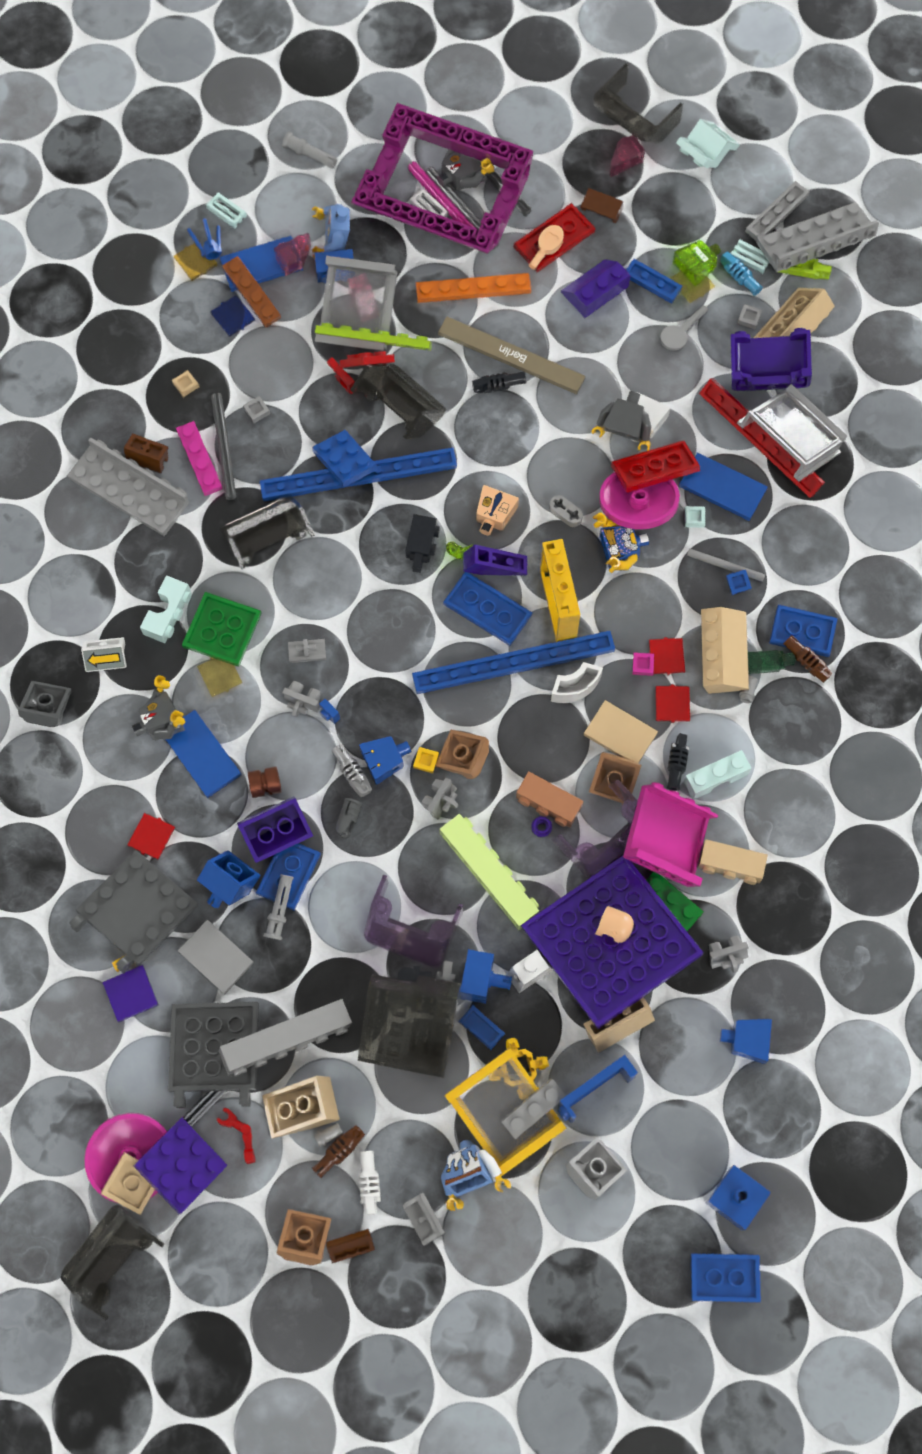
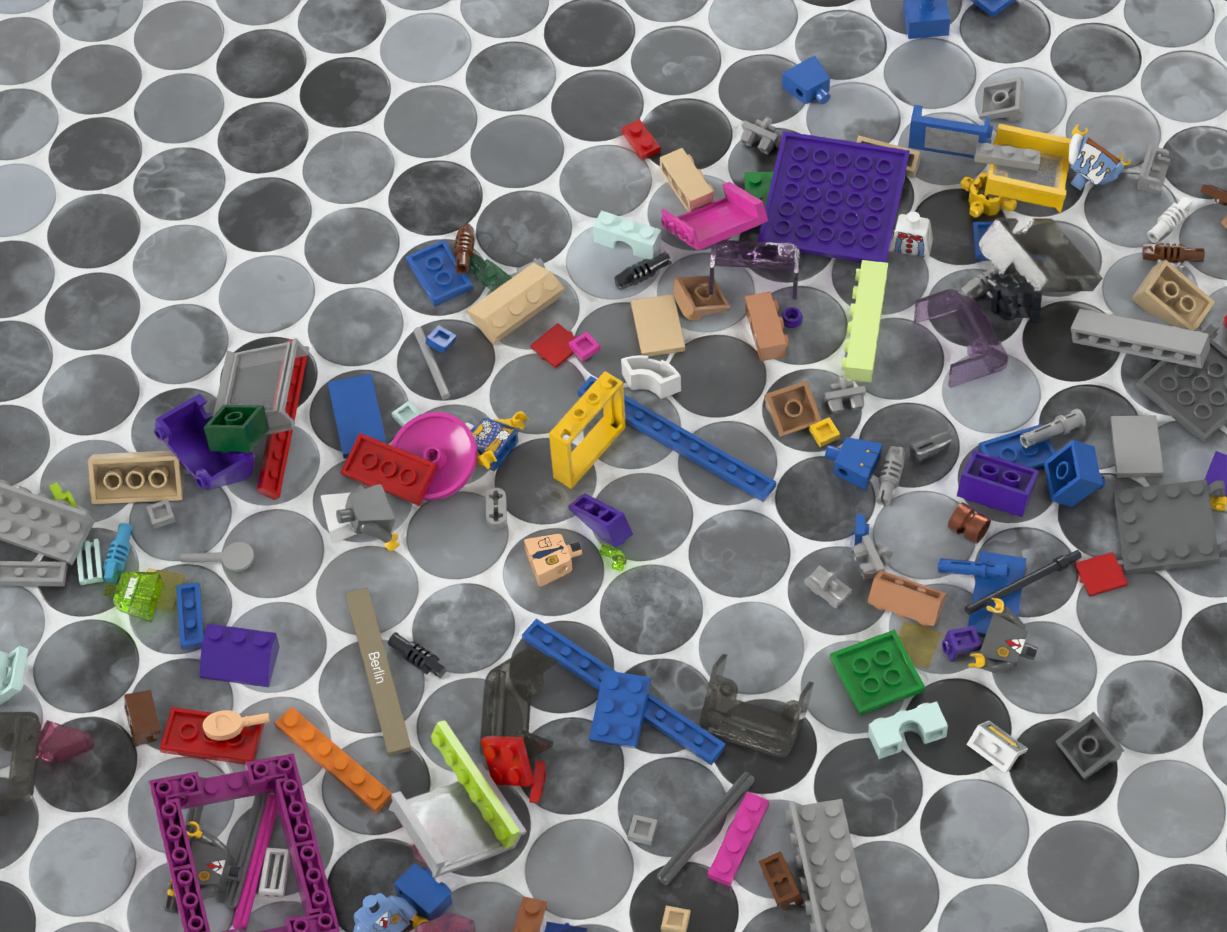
camera: 130 degrees left, 15 degrees down
black hinge [405,514,440,573] -> none
blue tile [443,572,533,646] -> none
blue brick [460,949,512,1004] -> none
light nougat helmet [595,906,634,943] -> none
red piece [655,684,690,723] -> none
none -> dark green brick [204,405,270,453]
none -> red plate [621,119,661,161]
none -> nougat brick [867,570,947,626]
none -> blue pin [938,558,1010,579]
none -> dark purple bracket [942,626,982,662]
none -> black bar [965,550,1082,615]

